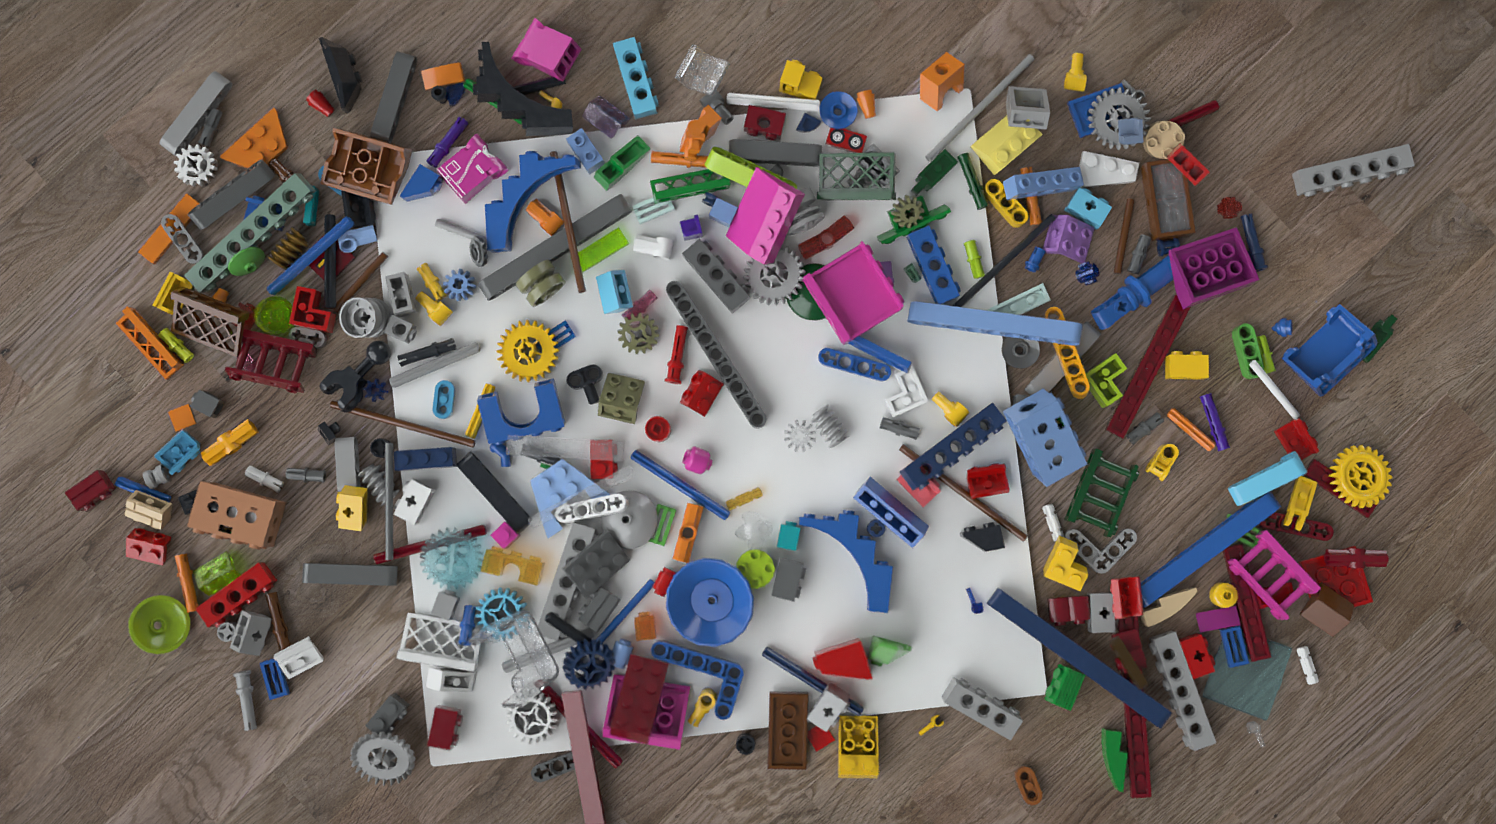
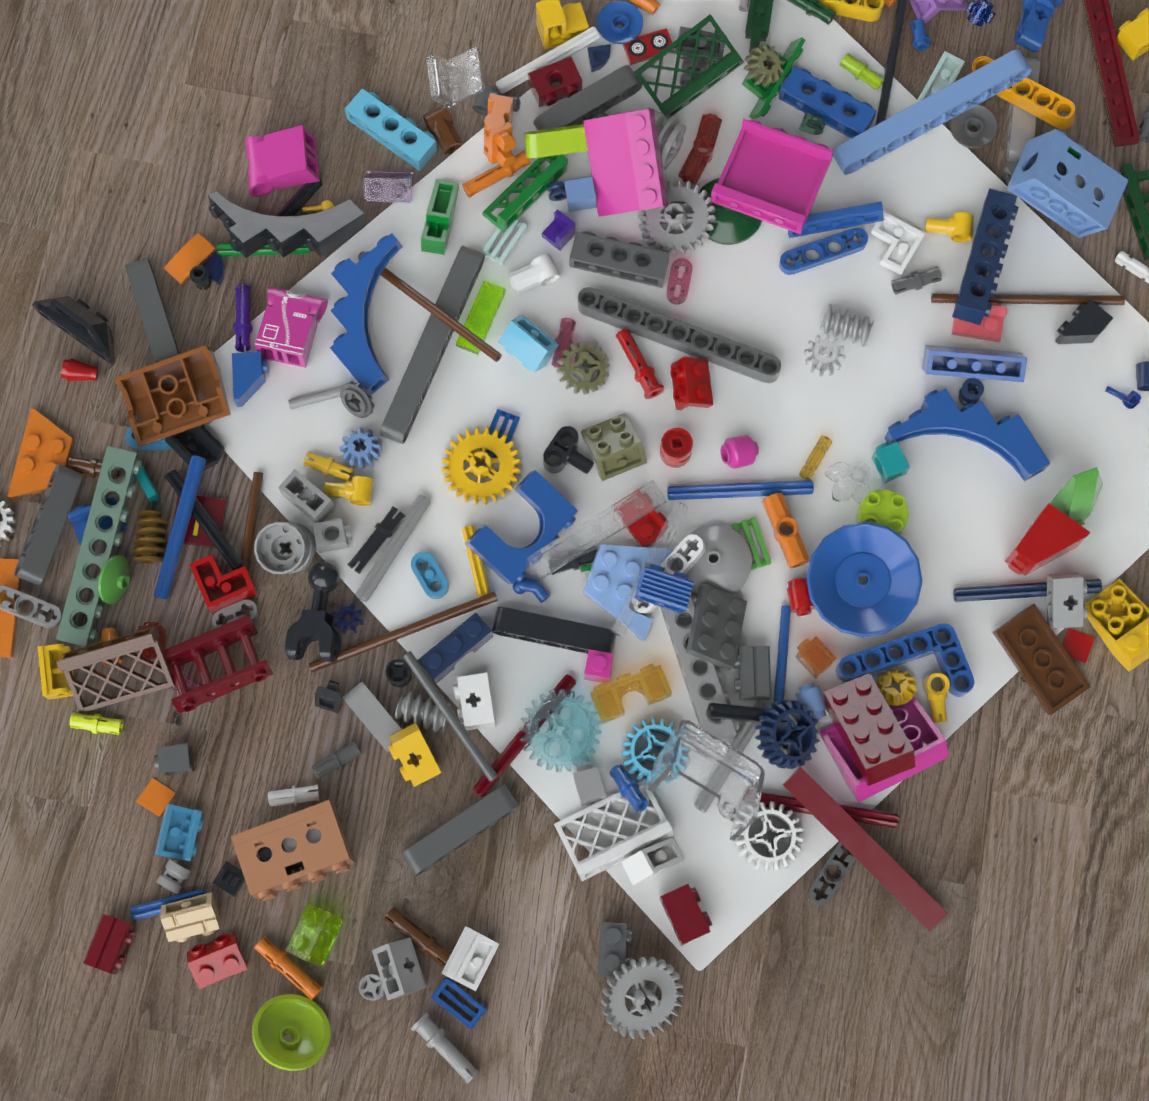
camera: 35 degrees left, 10 degrees down
orange fence [116,306,185,380] -> none
red brick [195,562,277,628] -> none
light orange piece [201,419,259,466] -> none
clear neon green cylinder [254,296,292,334] -> none
light blue piece [338,225,377,253] -> none
olive wheel [516,260,566,307] -> none
orange piece [525,198,564,236] -> none
medium blue brick [566,128,605,175] -> none
black wheel [736,733,755,755] -> none
dark grey brick [771,558,806,602] -> none
red bracket [966,463,1010,499] -> none
lime brick [1085,353,1127,408] -> none
none -> reddish brown piece [423,105,462,155]
none -> blue brick [634,564,694,613]
none -> clear pink beam [666,258,692,305]
none -> yellow gear [876,667,916,706]

